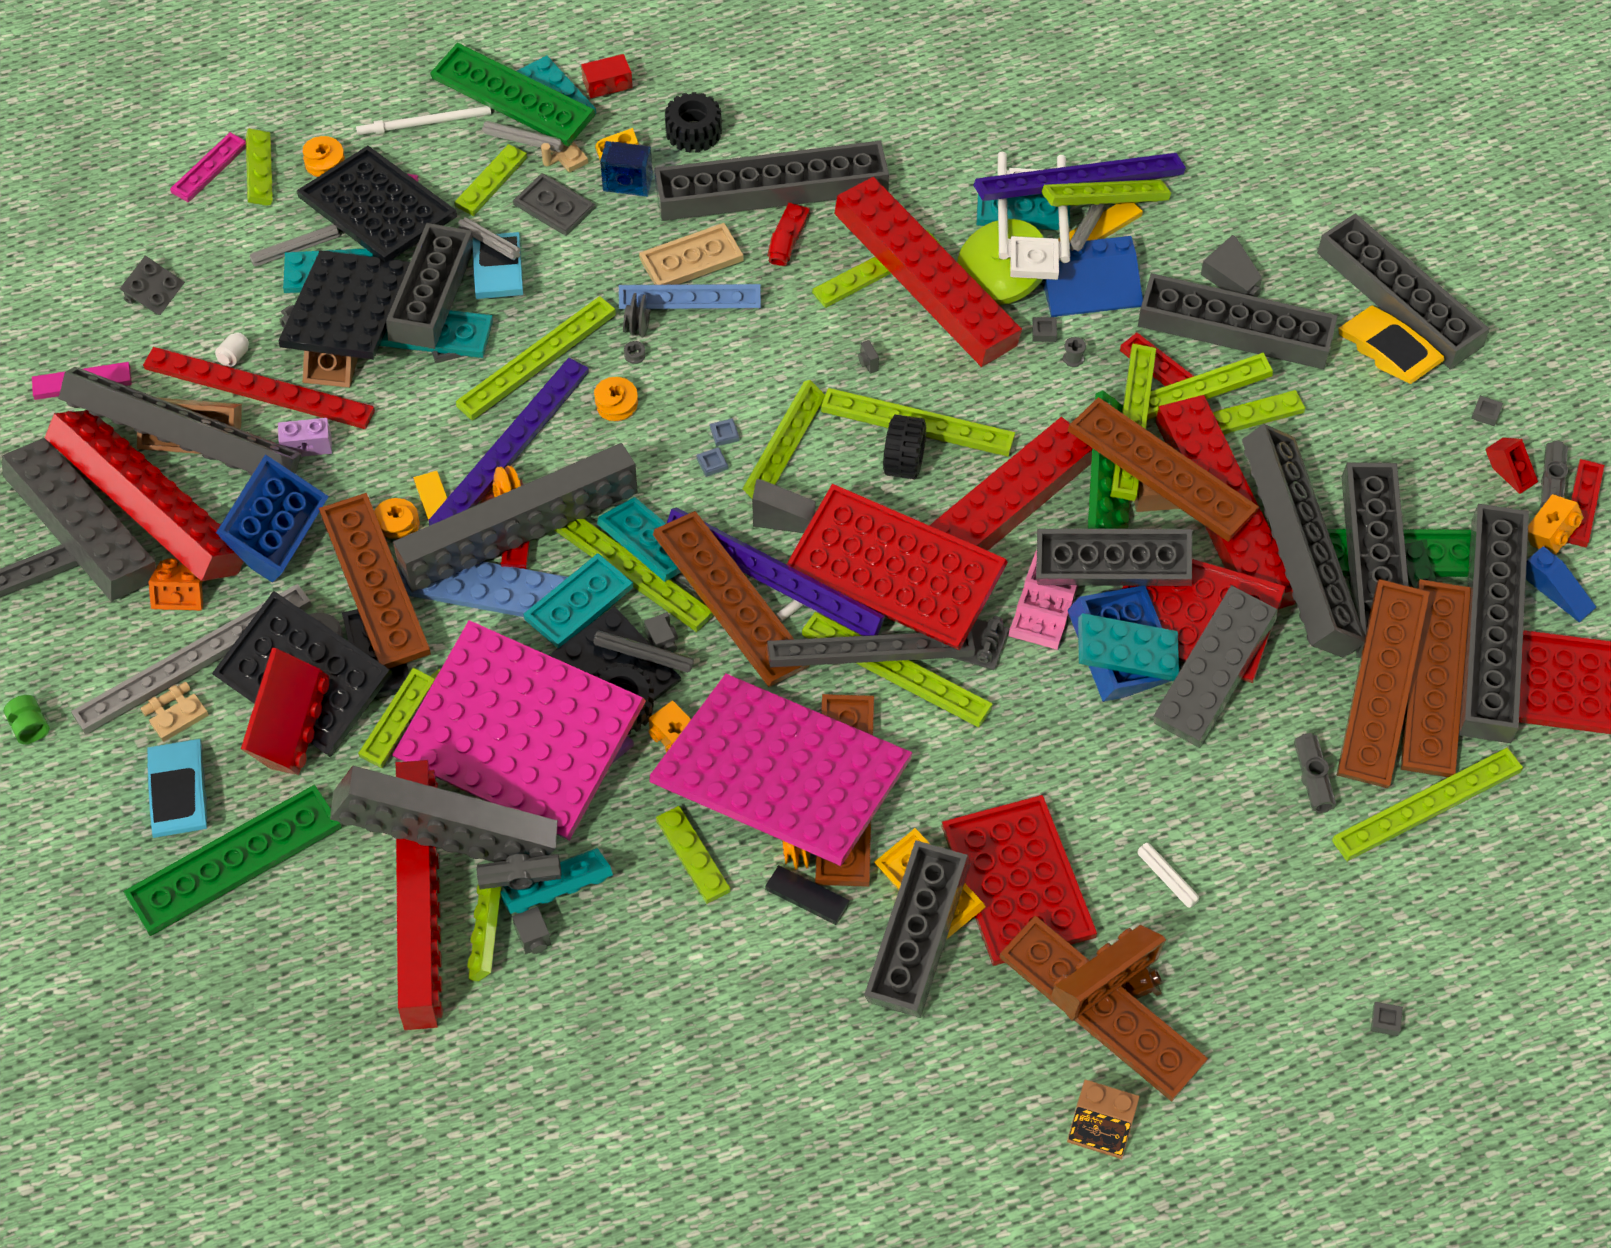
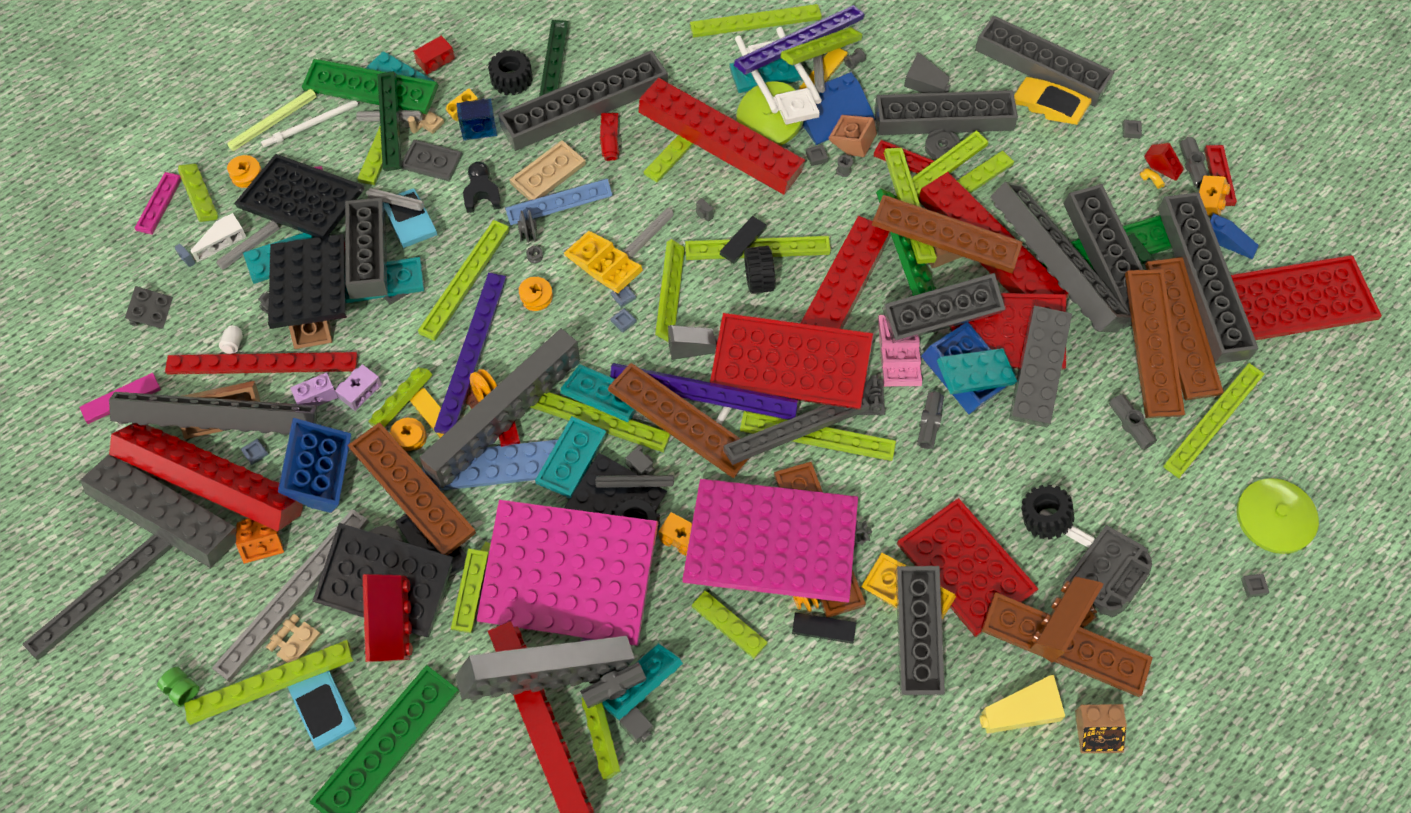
camera: 20 degrees left, 5 degrees up
none -> sand blue tile [175,243,196,267]
none -> lime plate [184,640,354,725]
none -> white slope [191,213,247,262]
none -> yellowish green axle [227,89,317,151]
none -> sand blue tile [241,439,269,465]
none -> lavender brick [335,364,382,411]
none -> lime plate [368,367,432,428]
none -> dark green plate [377,71,402,172]
none -> black piece [463,161,501,213]
none -> dark green plate [539,20,569,96]
none -> yellow slope [564,231,643,293]
none -> light grey axle [623,208,674,259]
none -> lime plate [690,4,822,38]
none -> black tile [720,216,767,264]
none -> nougat slope [829,115,877,157]
none -> dark grey bush [844,48,866,70]
none -> dark grey gear [854,520,872,546]
none -> dark grey piece [917,391,944,449]
none -> dark grey plate [925,129,960,160]
none -> light yellow slope [980,675,1065,734]
none -> black tyre [1021,484,1075,540]
none -> dark grey plate [1063,525,1152,617]
none -> yellow arm [1140,168,1165,189]
none -> lime dish [1236,478,1319,554]

